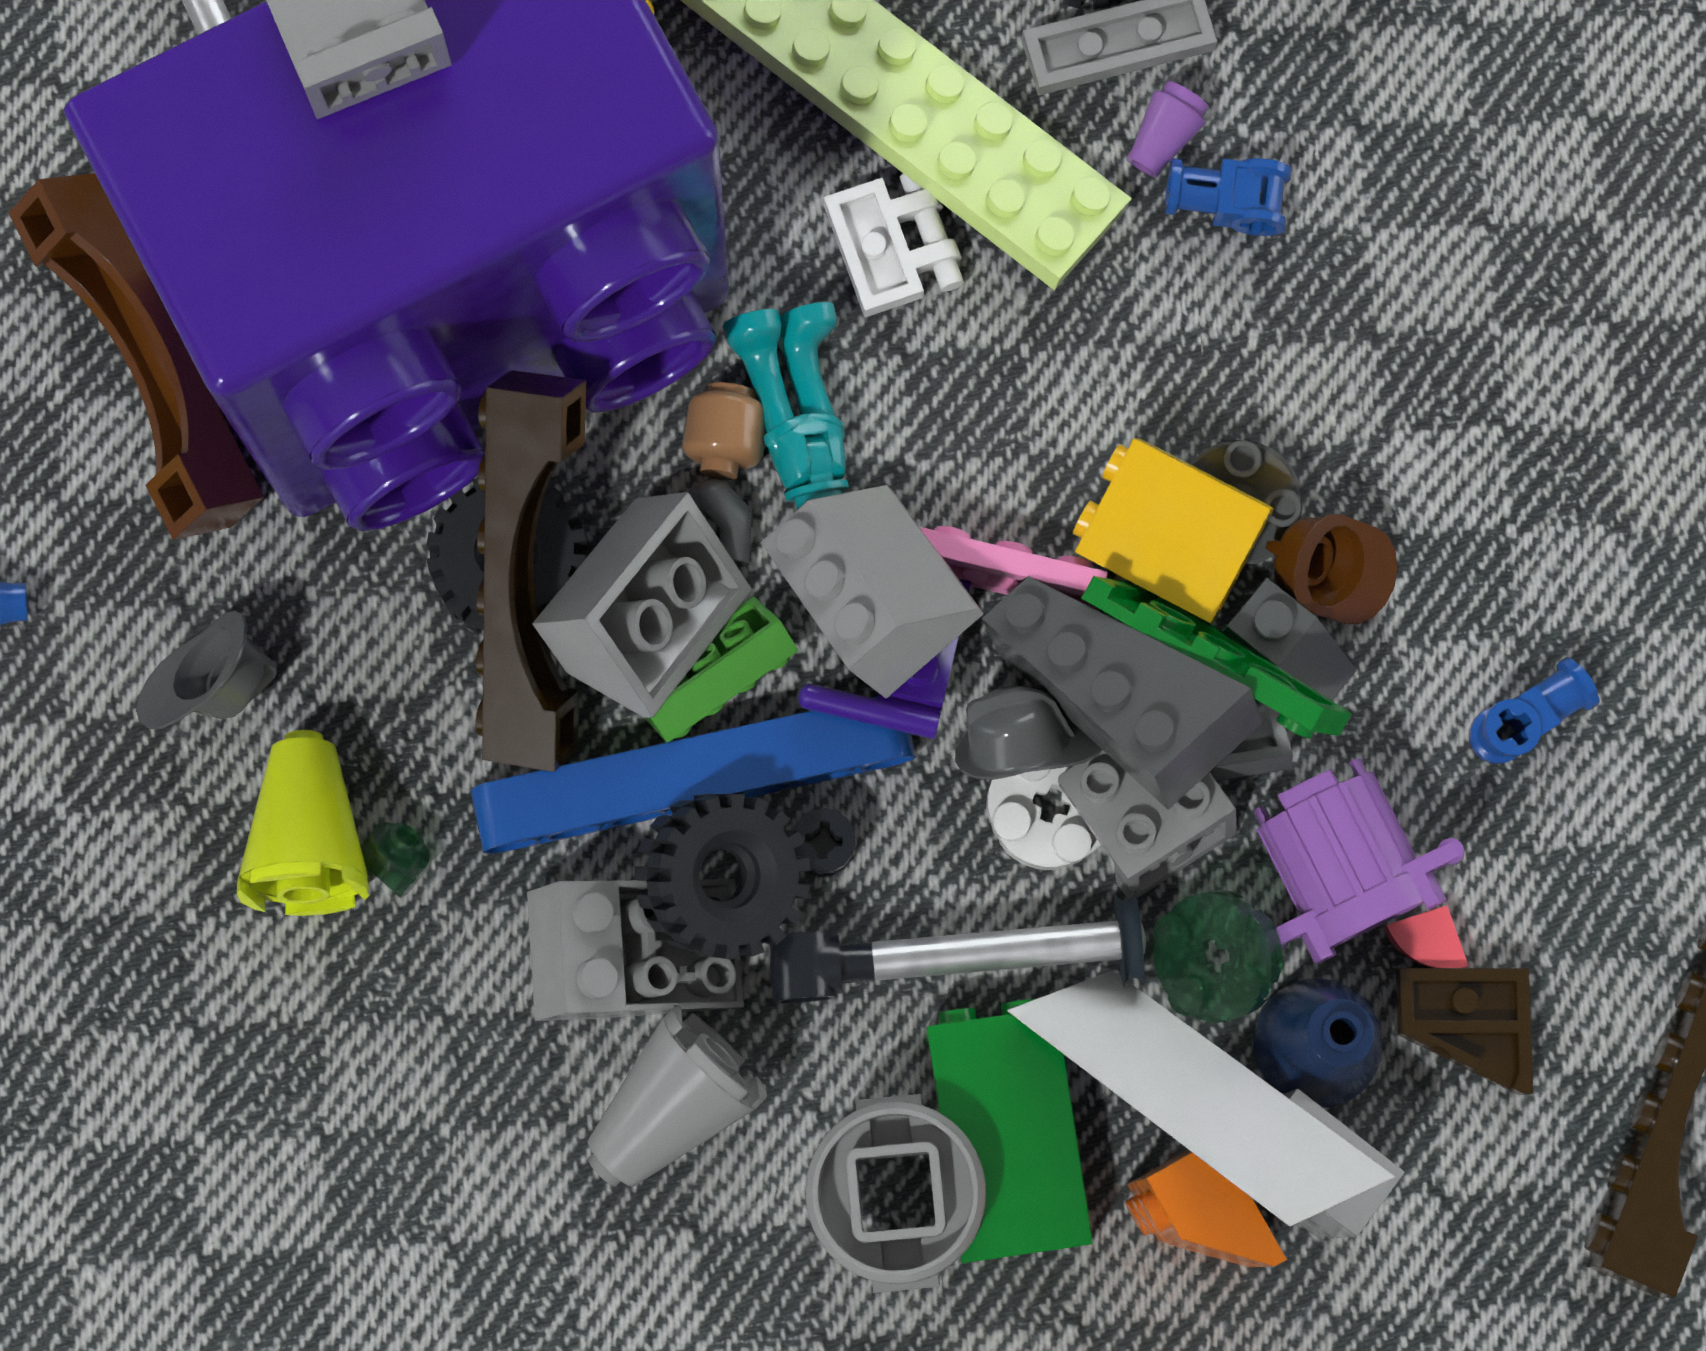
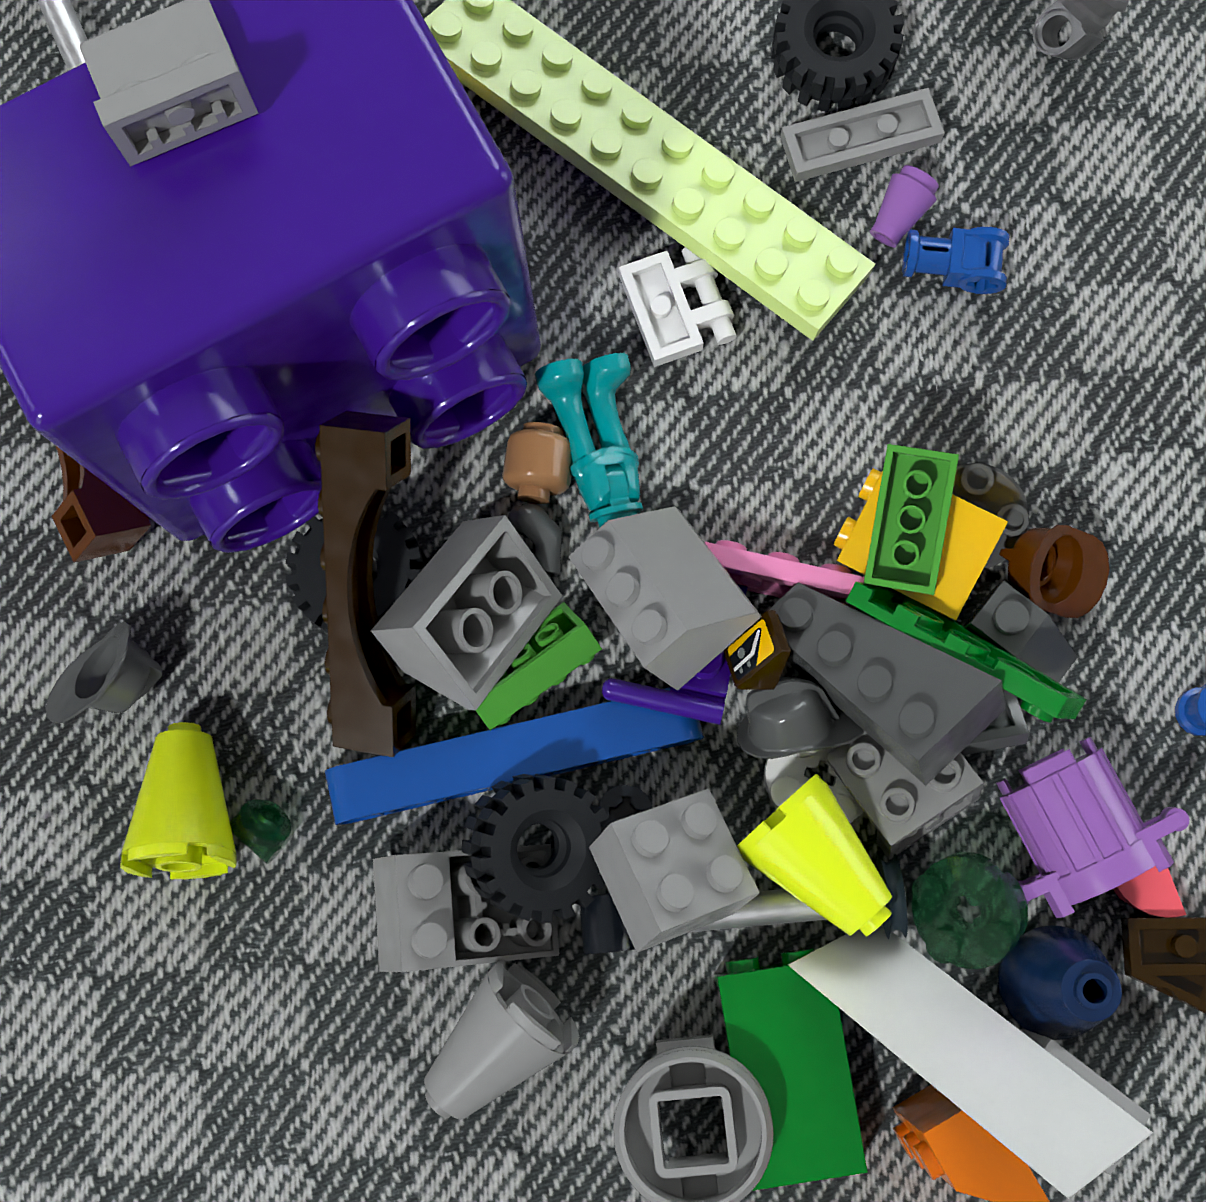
camera: 10 degrees right, 0 degrees up
none -> light grey brick [589,788,759,953]
none -> slope [724,610,791,690]
none -> neon yellow cone [737,774,892,937]
none -> bright green piece [864,444,959,595]

